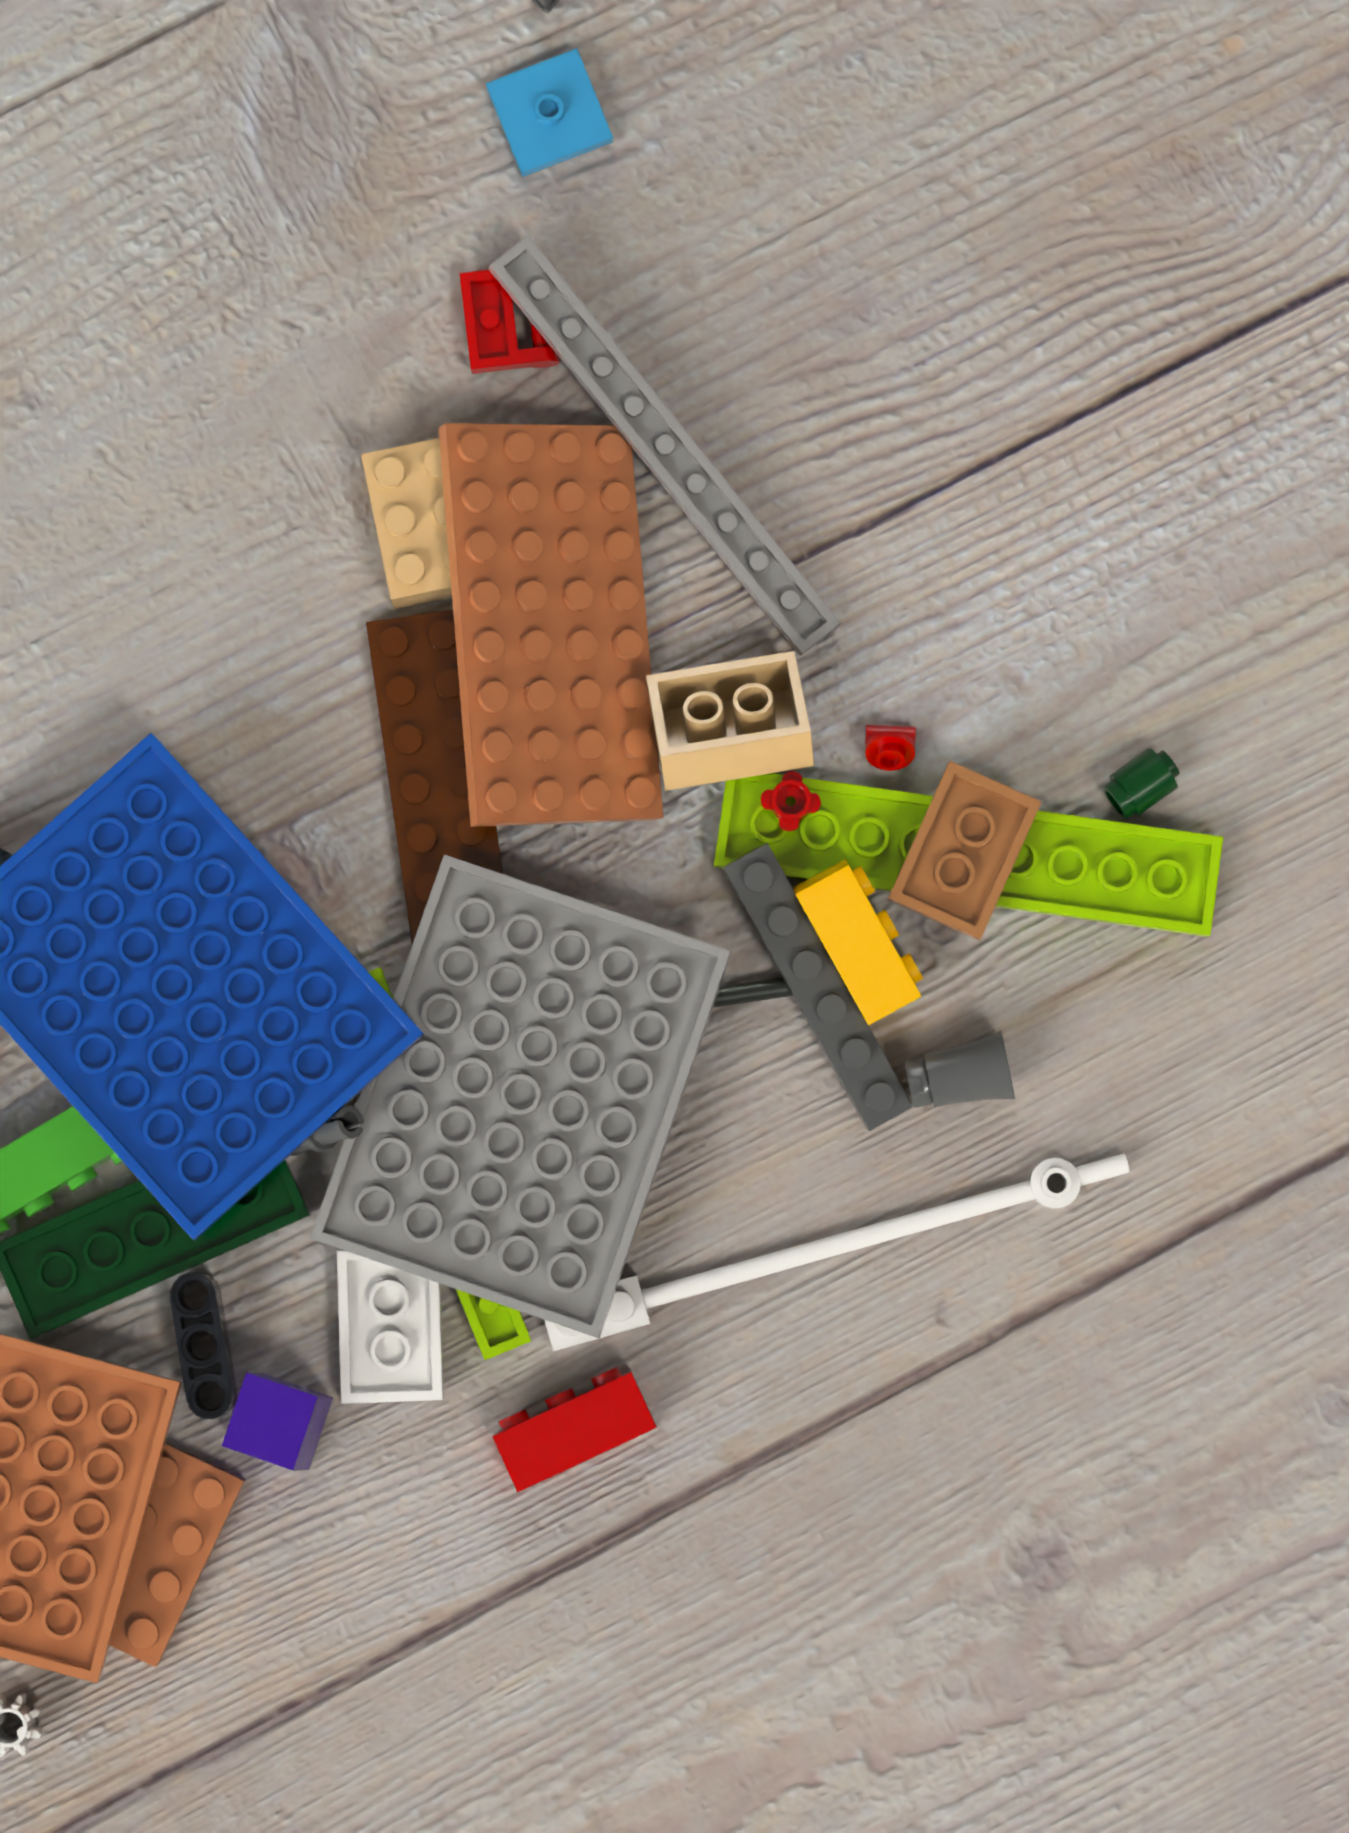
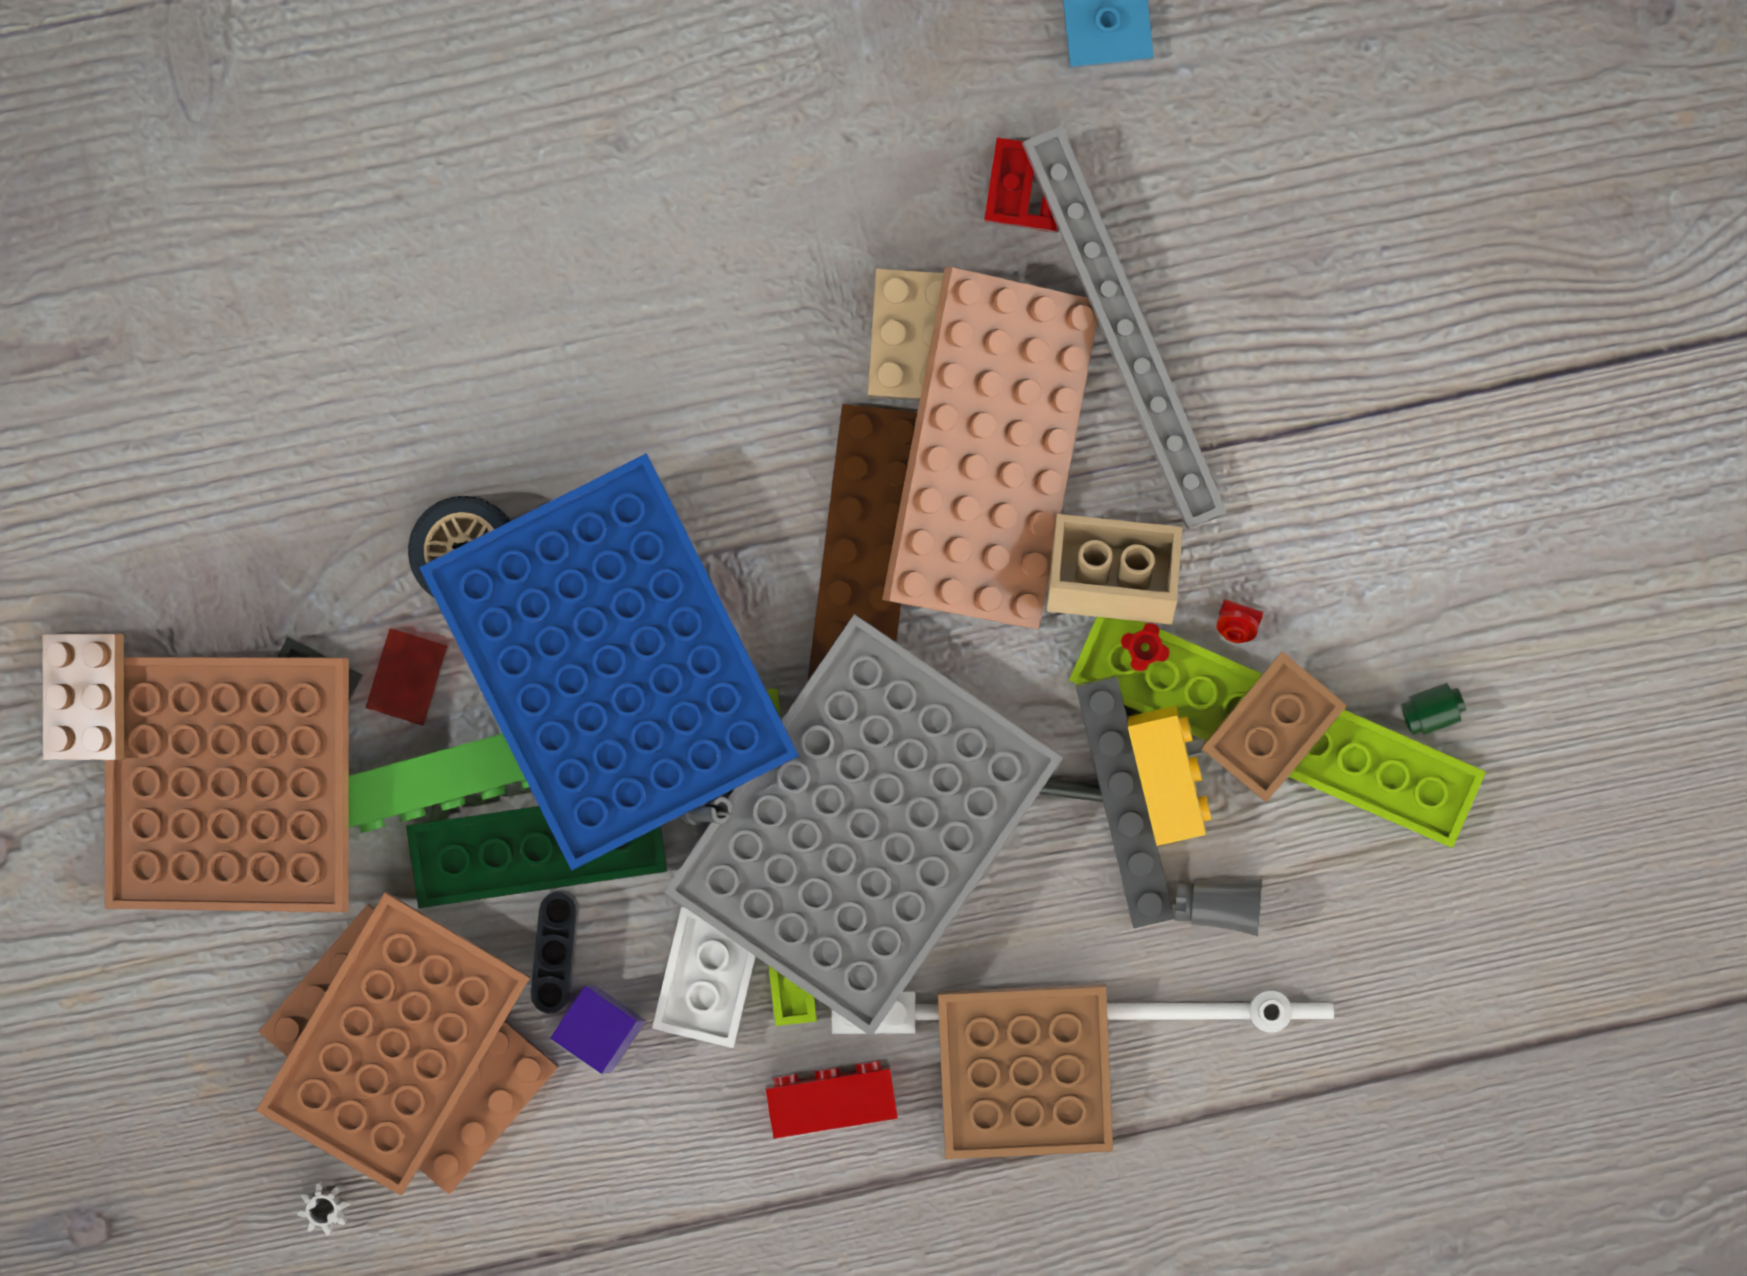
camera: 20 degrees right, 5 degrees up
none -> medium nougat plate [938,984,1113,1159]

